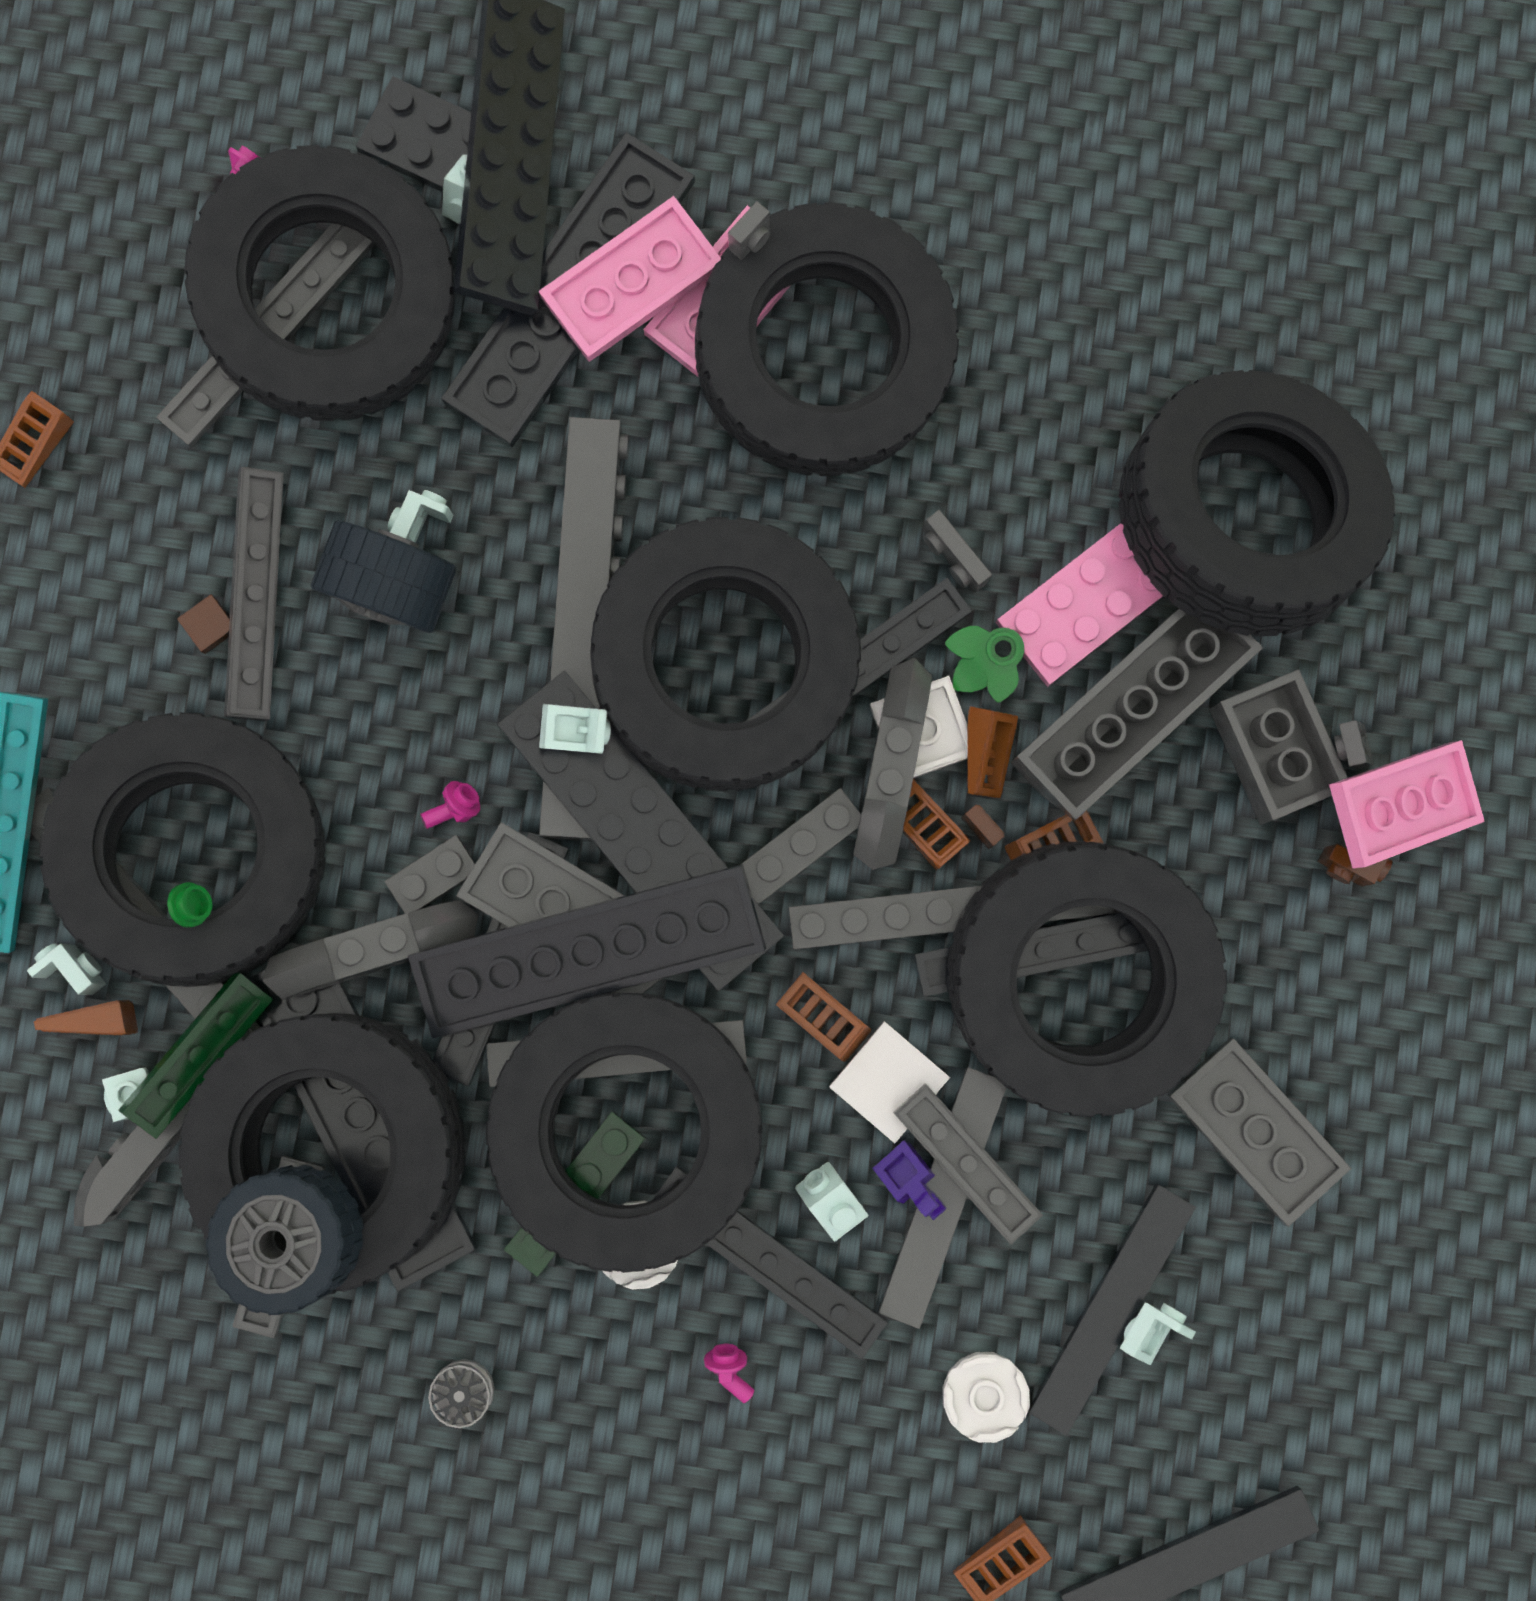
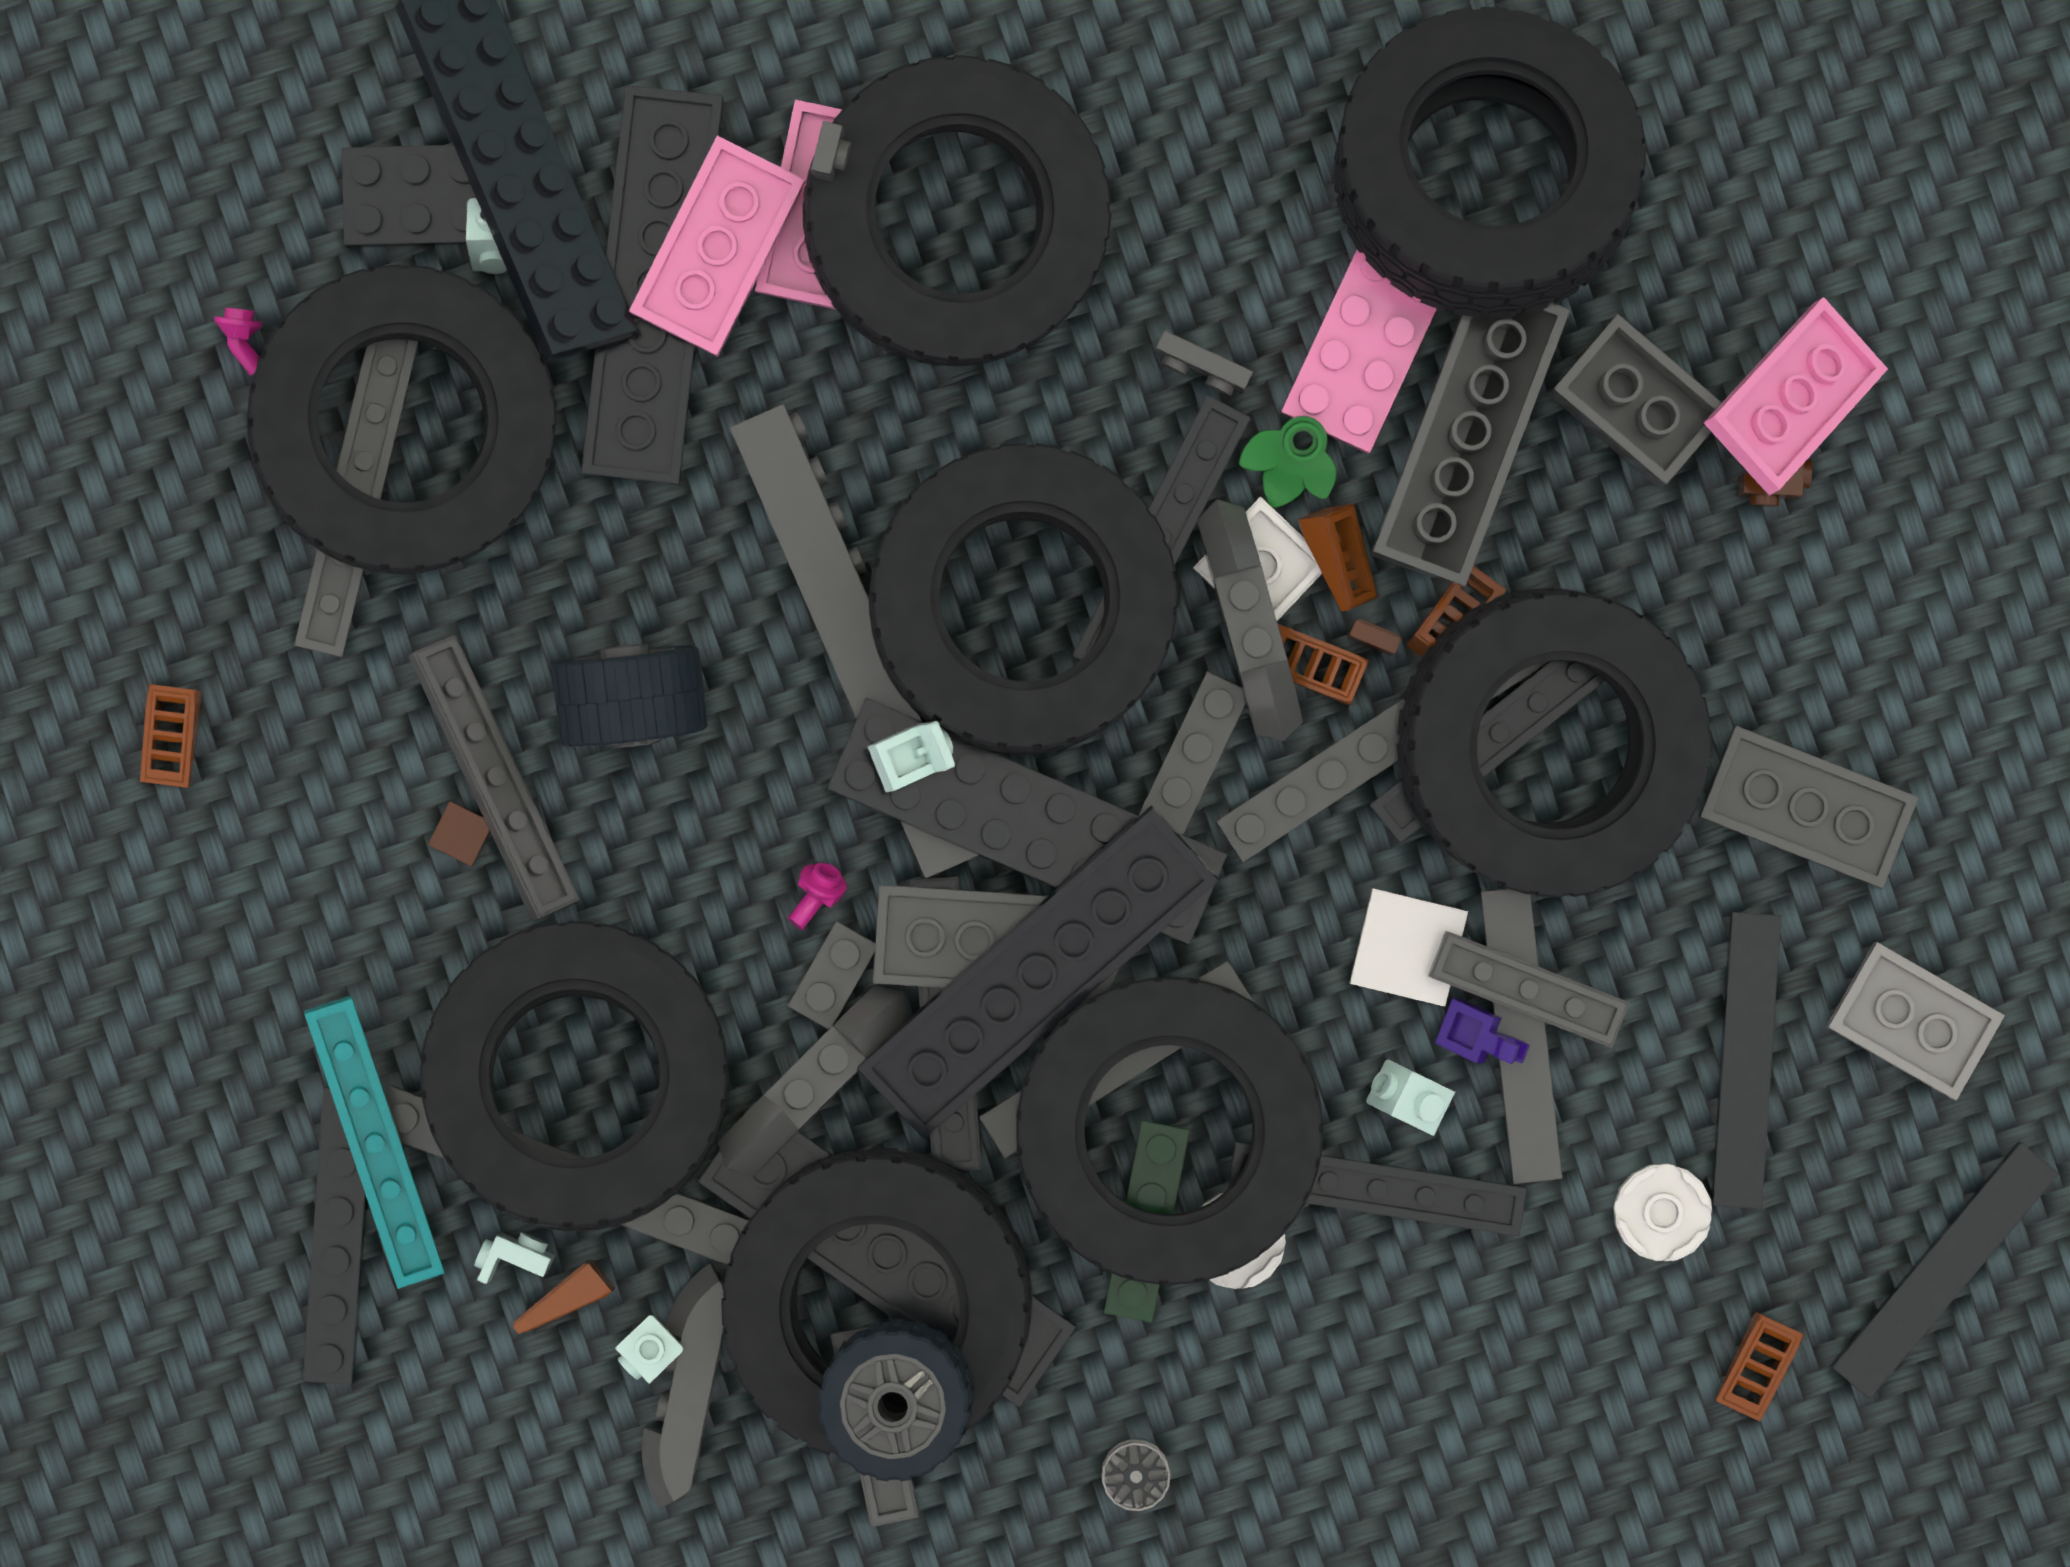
camera: 25 degrees left, 5 degrees up
dark green plate [118,972,273,1139] -> none
green plate [167,882,212,928] -> none
light aqua bracket [388,490,454,543] -> none
dark pink plate [704,1343,754,1403] -> none
dark orange slope [776,972,872,1062] -> none
light aqua bracket [1120,1302,1196,1365] -> none
dark grey plate [1334,720,1374,769] -> none
none -> light grey plate [1826,942,2005,1101]

